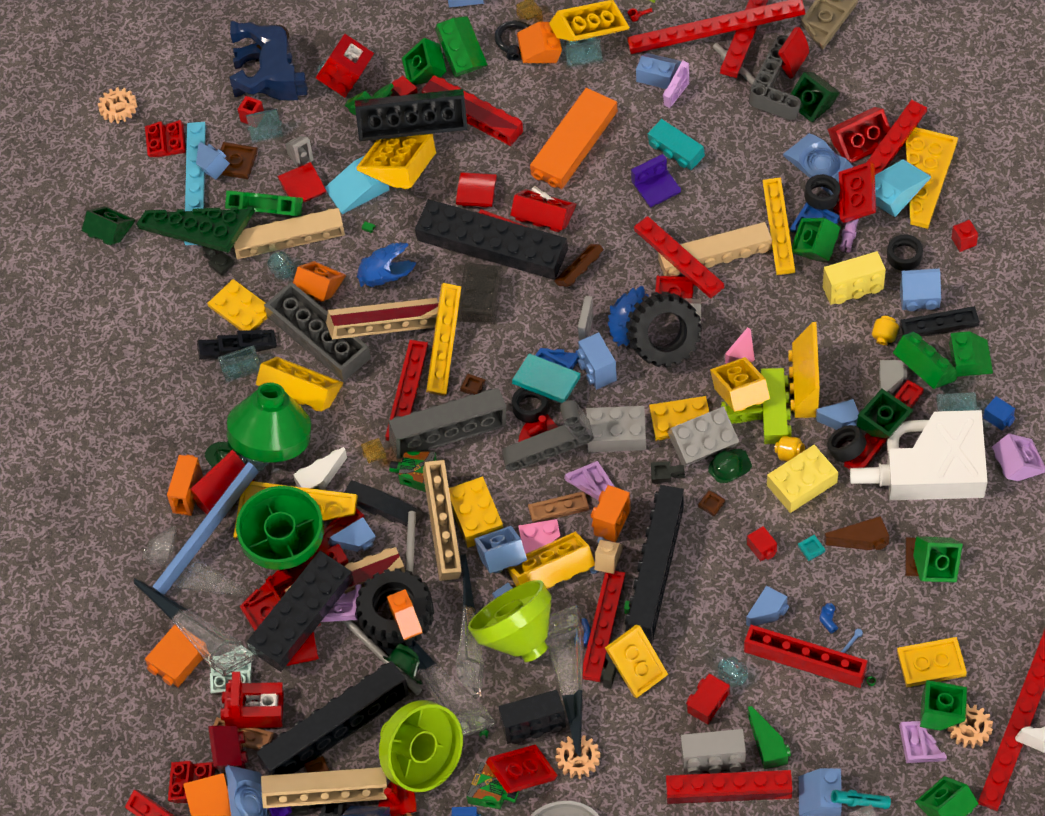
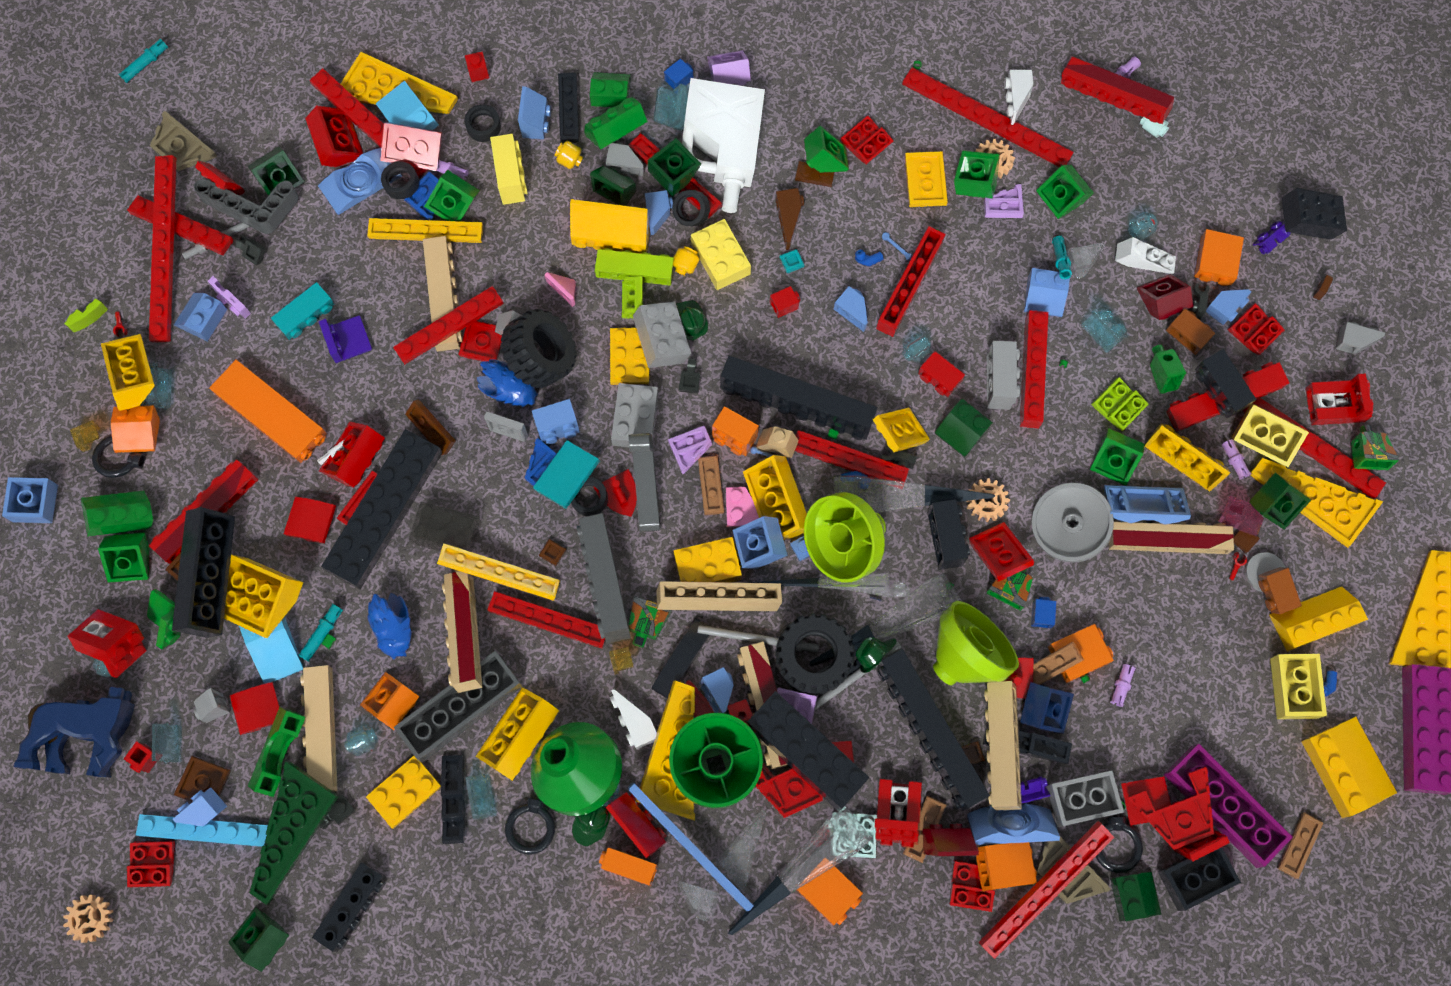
camera: 90 degrees left, 15 degrees up
slope [387,589,423,640] -> none
red brick [391,75,418,96] -> none
reddish brown tile [698,490,725,516] -> none
yellow brick [710,357,770,412] -> none
green slope [747,706,791,770] -> none
none -> pearl dark grey plate [232,235,266,265]
none -> teal pin [298,603,344,662]
none -> black brick [312,862,386,952]
none -> black piece [505,798,555,855]
none -> dark green slope [590,166,636,206]
none -> red slope [840,116,894,165]
none -> dark green slope [935,399,993,458]

